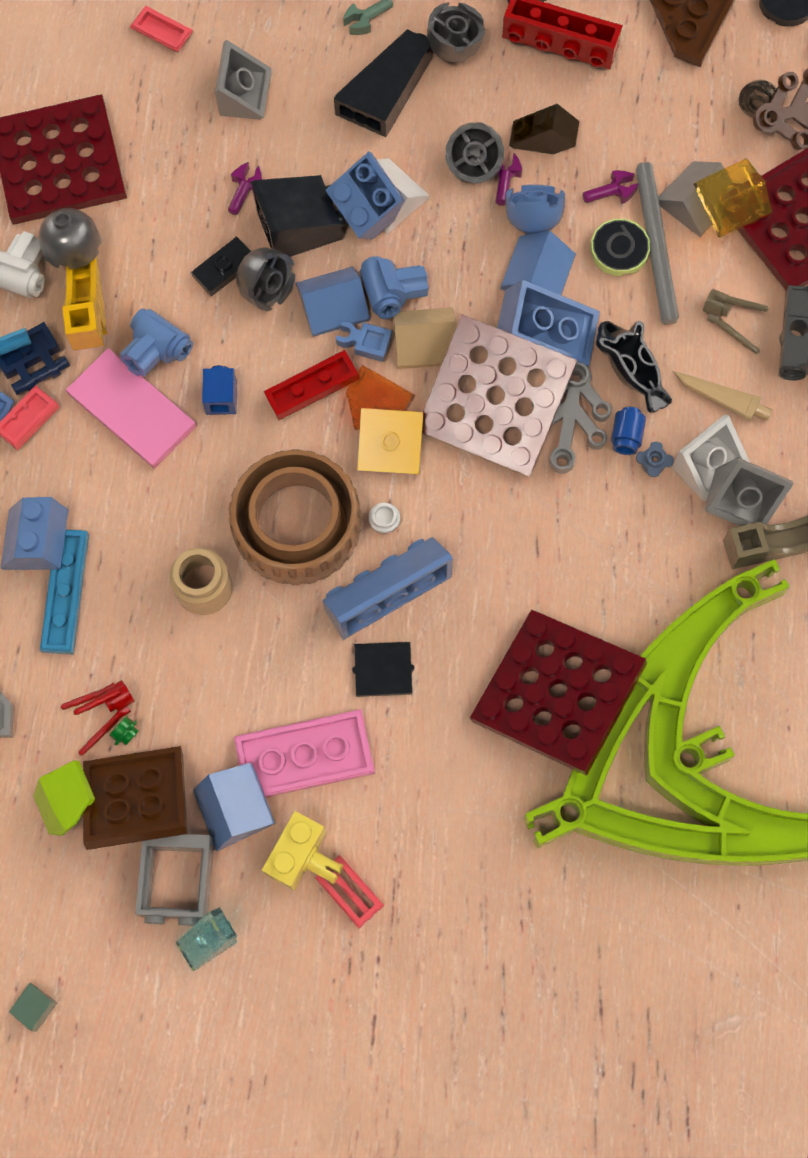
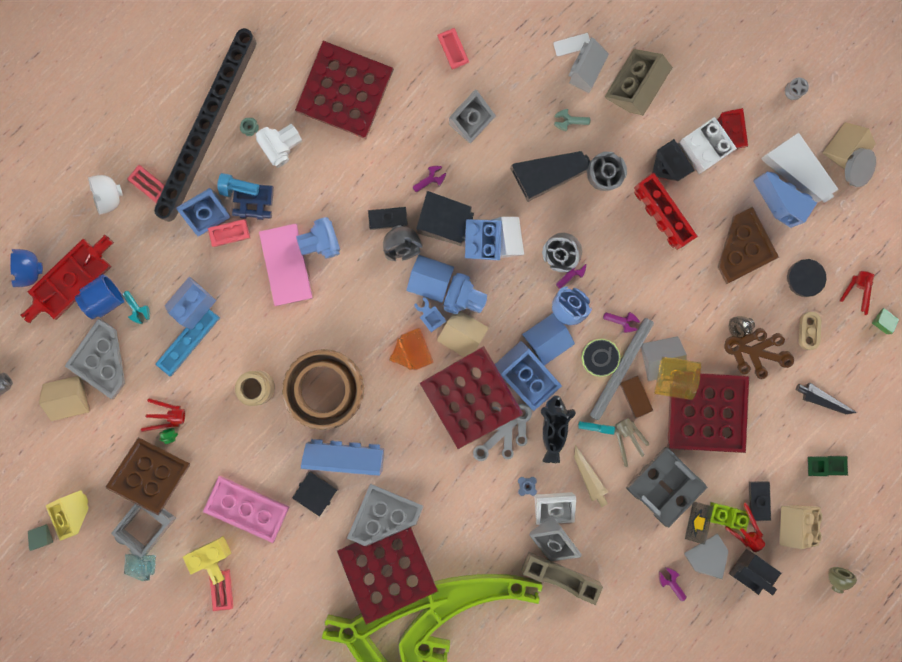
camera: 30 degrees right, 15 degrees up
lime slope [33,760,95,836] -> none
flat silver cylinder [39,208,101,269] -> none
yellow arch [62,255,107,351] -> none
medium blue slope [193,763,276,851] -> none
blue brick [202,365,237,415] -> none
red plate [263,350,360,420] -> none
yellow plate [357,408,423,474] -> none
white plate [369,503,400,534] -> none
dark brown slope [509,103,580,154] -> none
blue brick [611,407,646,455] -> none
none -> light yellow slope [46,490,89,541]
none -> light grey plate [347,484,424,546]
none -> teal bar [578,421,615,435]
none -> reddish brown tile [620,376,653,418]

